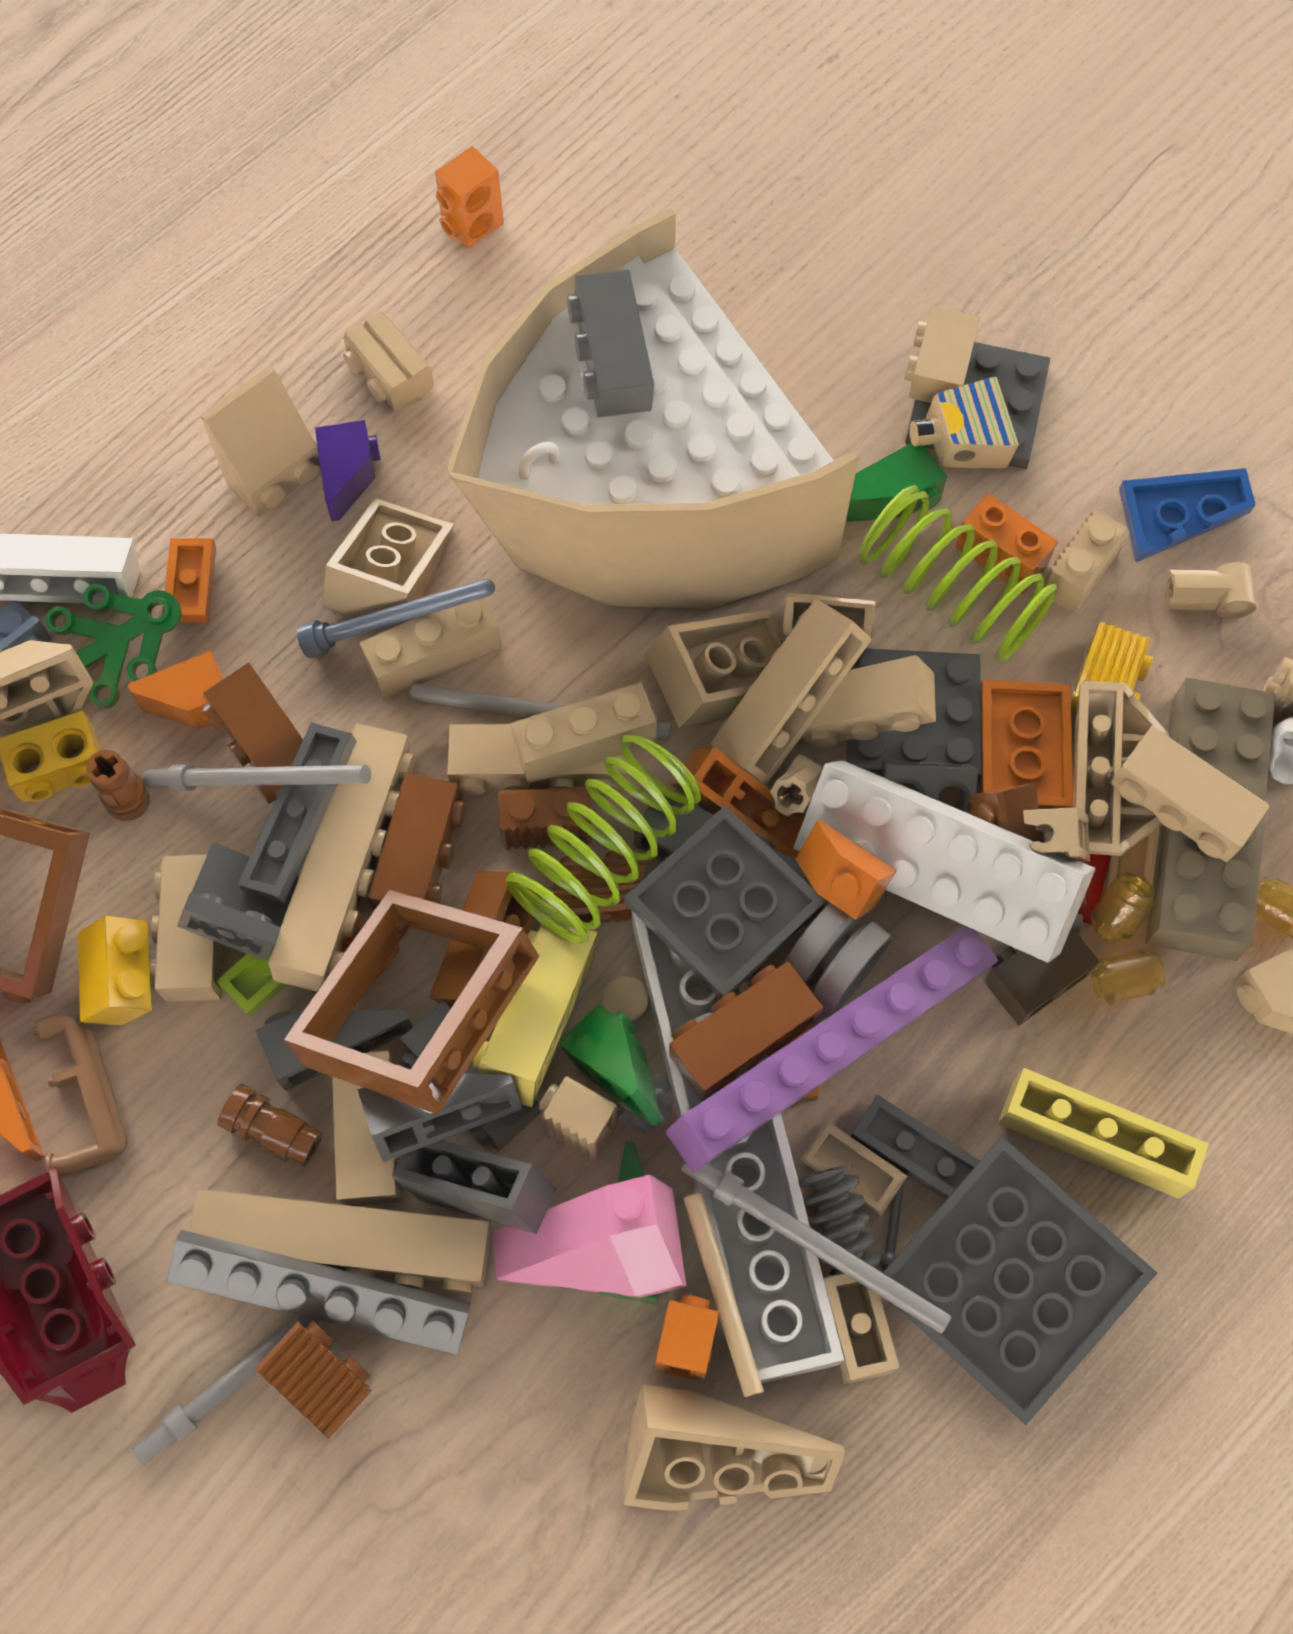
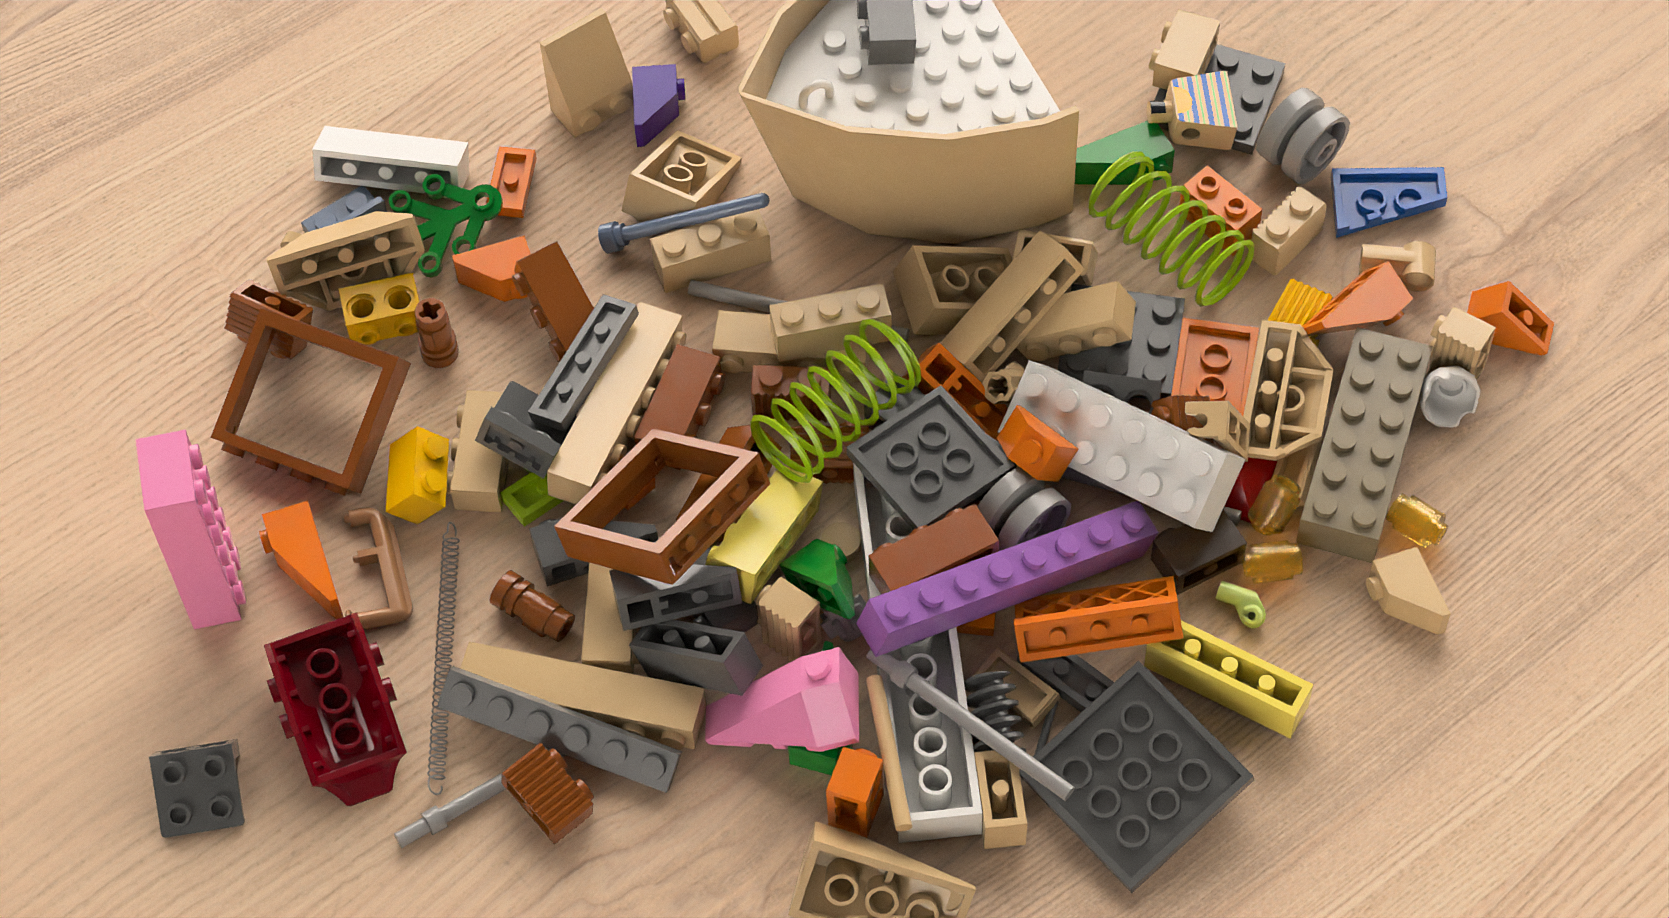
camera: 10 degrees right, 10 degrees down
light grey bar [143,764,371,791] -> none
tan brick [1110,726,1271,863] -> none
none -> light grey piece [427,522,460,795]
none -> orange fence [1014,576,1184,663]
none -> yellowish green arm [1216,581,1266,628]
none -> light grey wheel [1256,88,1350,184]
none -> orange slope [1302,261,1413,336]

